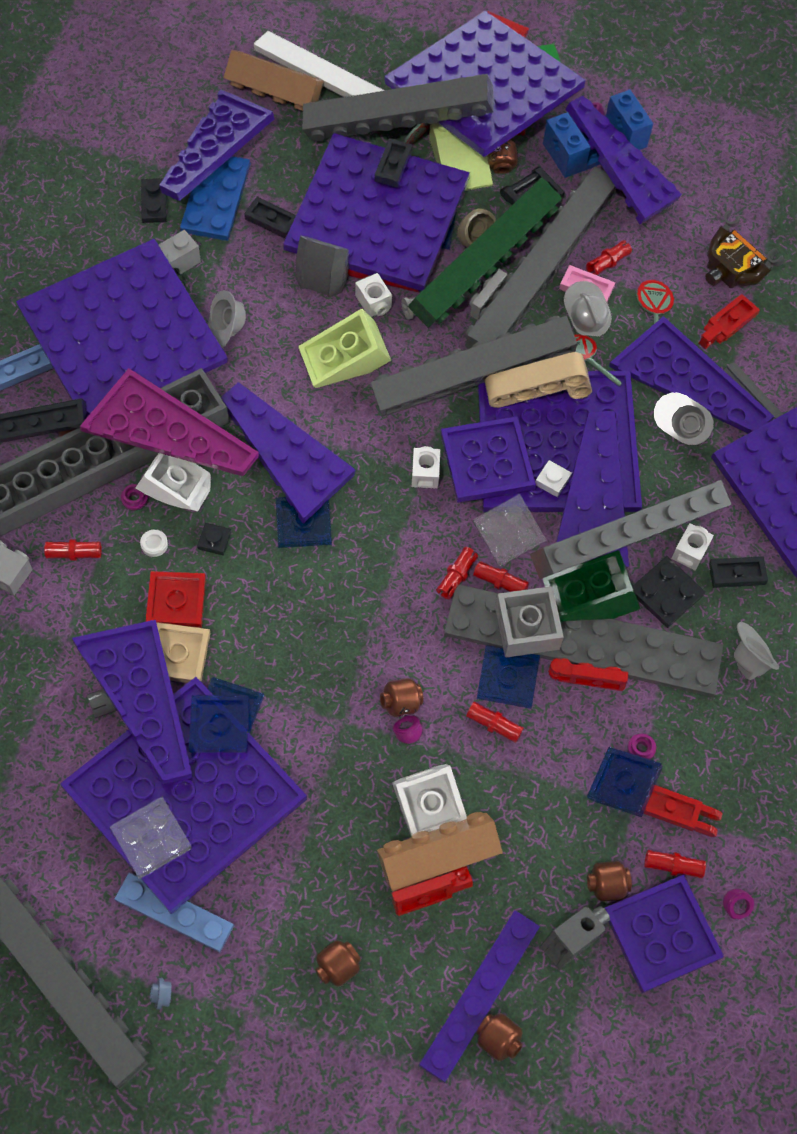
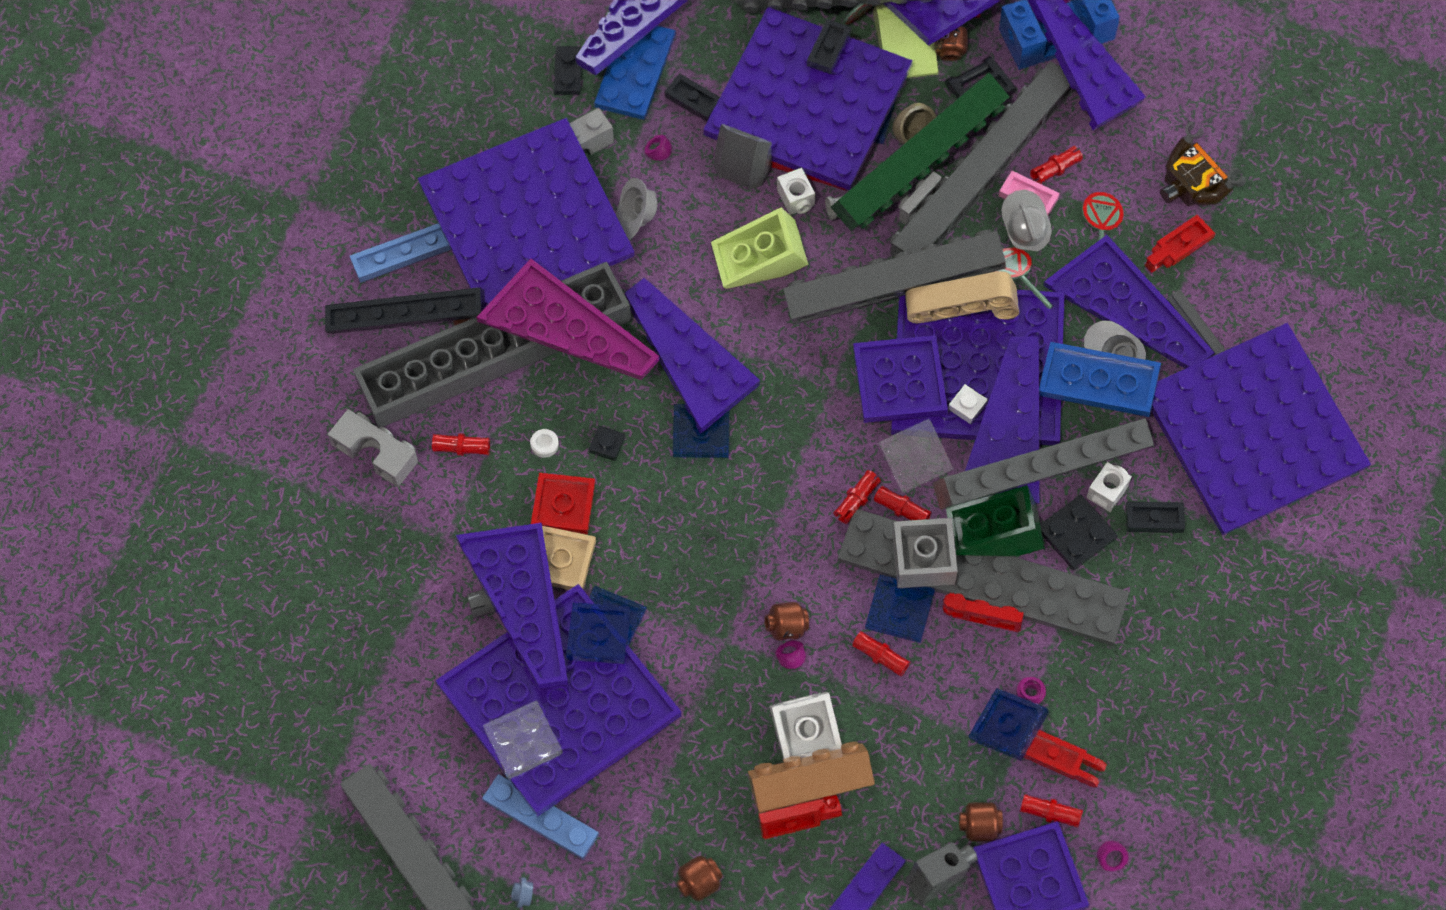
camera: 10 degrees right, 0 degrees up
magenta plate [121,484,148,510] -> none
white slope [136,453,211,511] -> none
white brick [412,446,440,488] -> none
light grey piece [734,622,779,680] -> none
none -> magenta piece [645,135,672,161]
none -> blue plate [1039,342,1161,417]

